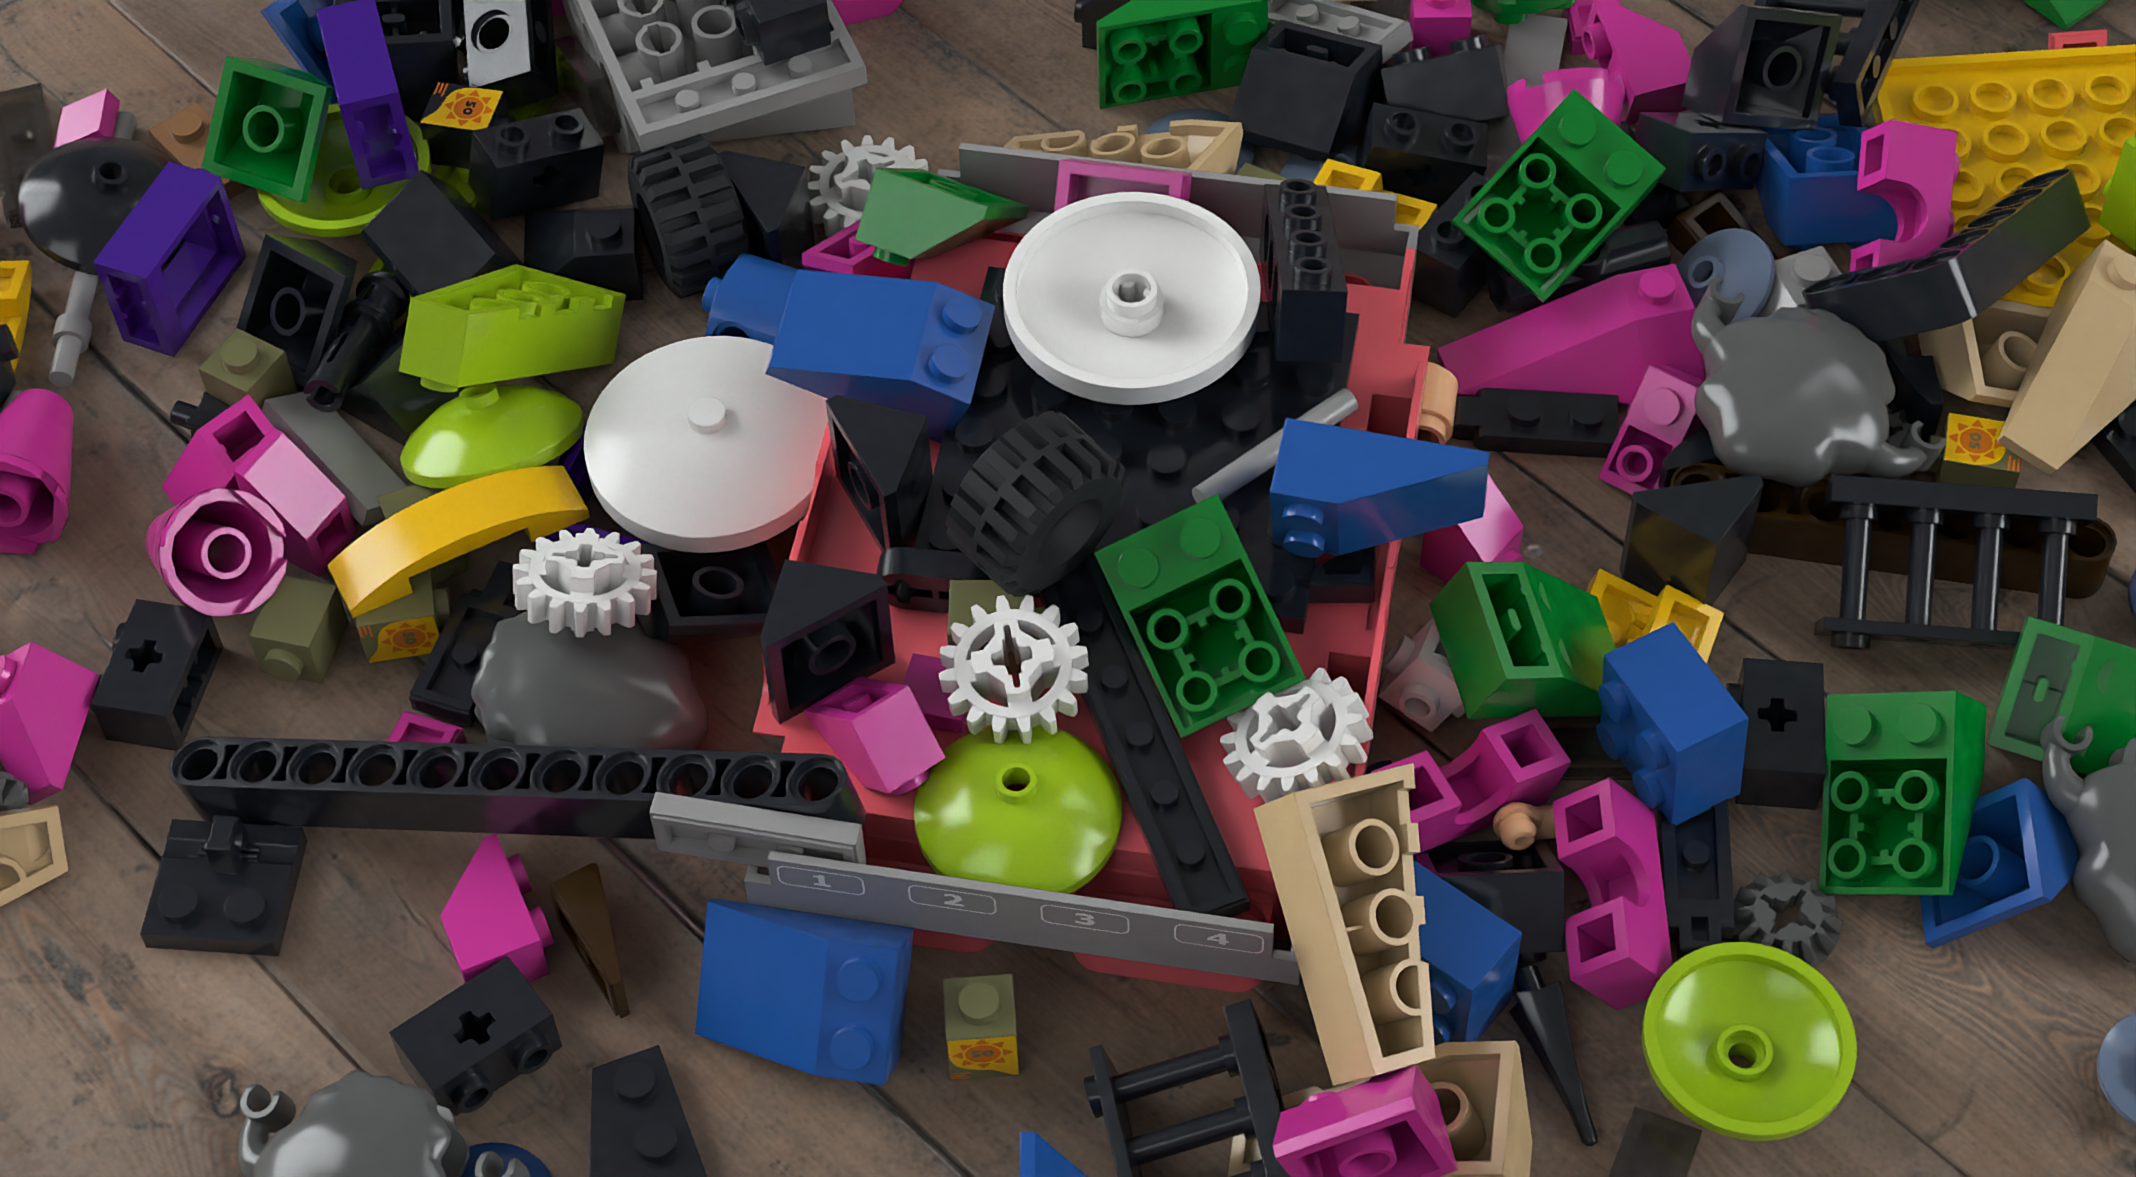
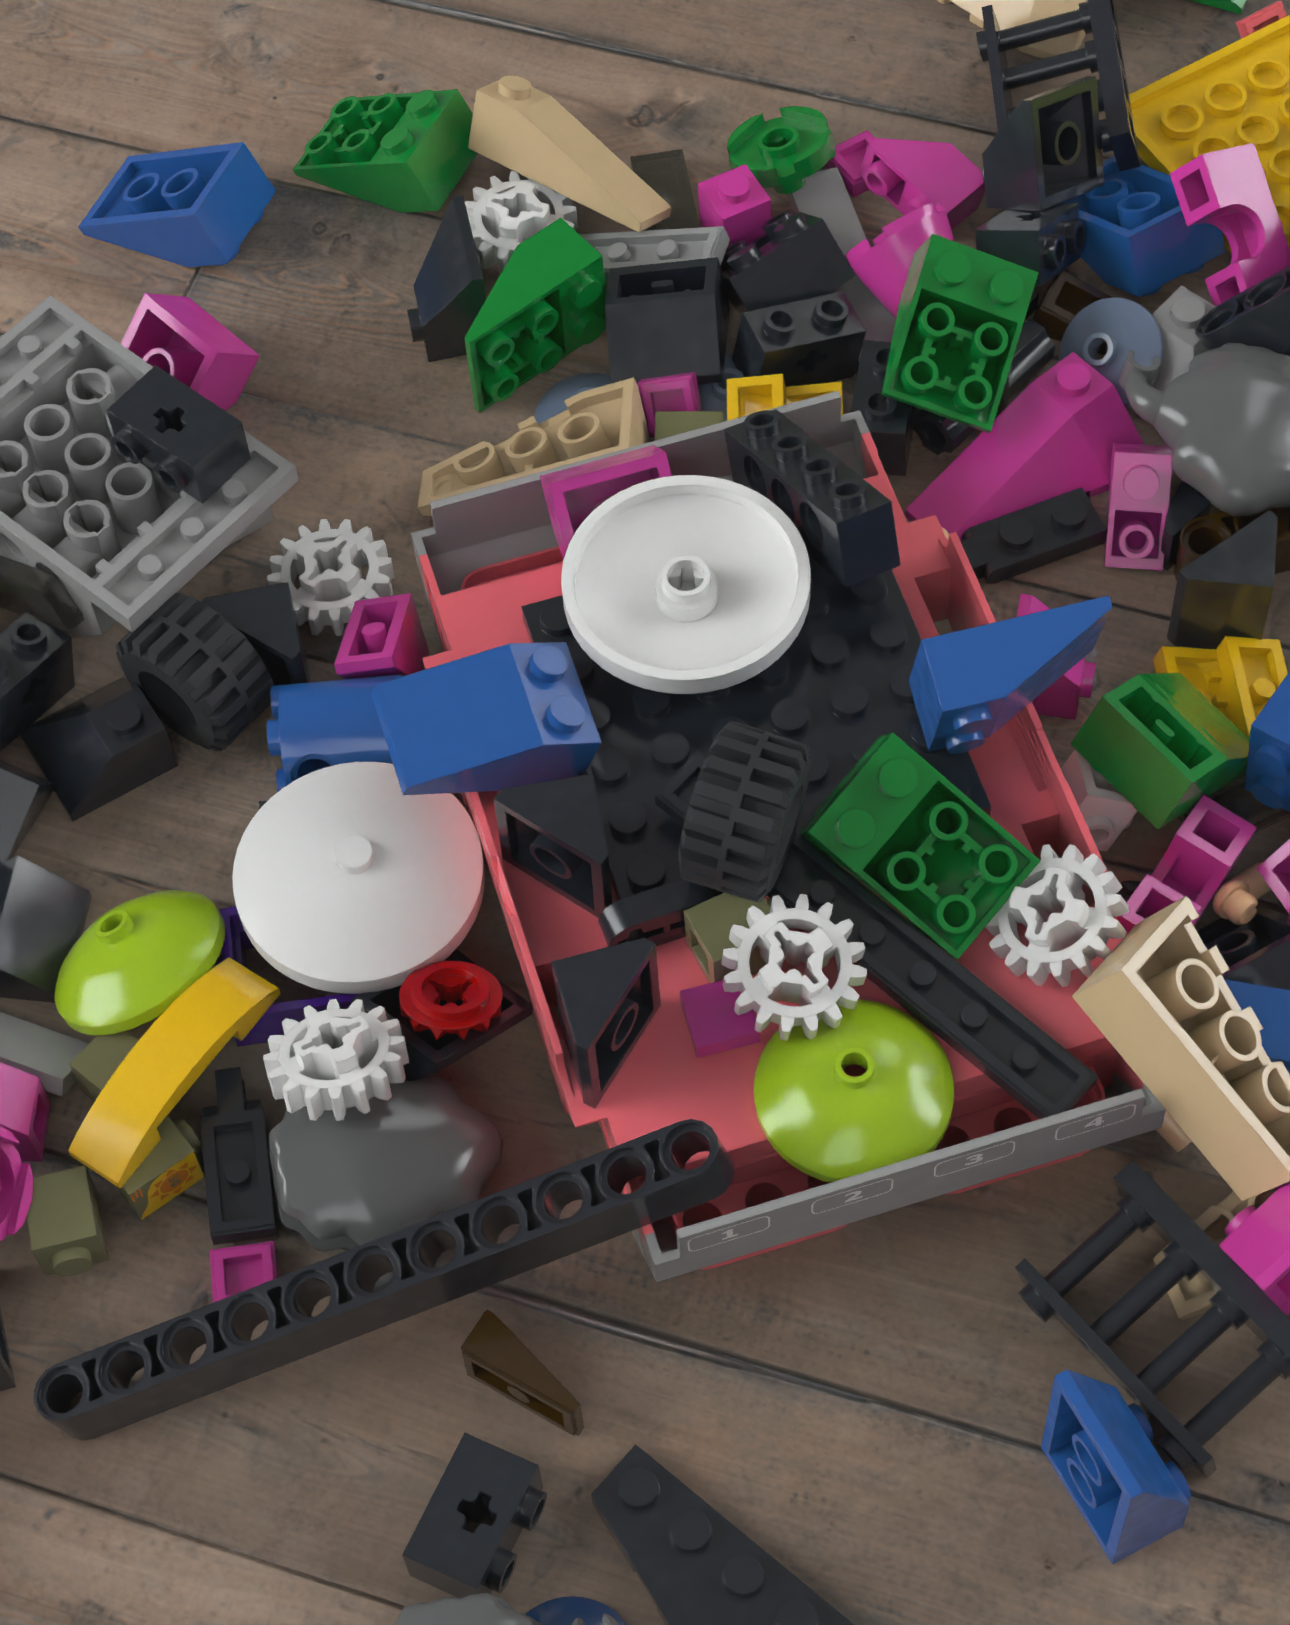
camera: 25 degrees left, 5 degrees up
black hinge [140,815,308,956] -> none
lime wedge [399,264,626,392] -> none
dark pink slope [440,833,554,983] -> none
light grey tile [649,792,866,868] -> none
blue slope [695,898,914,1086] -> none
dark pink slope [803,676,946,795] -> none
green slope [855,168,1030,266] -> none
olive brick [943,973,1020,1080] -> none
light grey bar [1192,388,1358,503] -> none
black tile [1306,546,1376,603] -> none
none -> red gear [399,961,503,1040]
none -> dark pink tile [638,372,702,437]

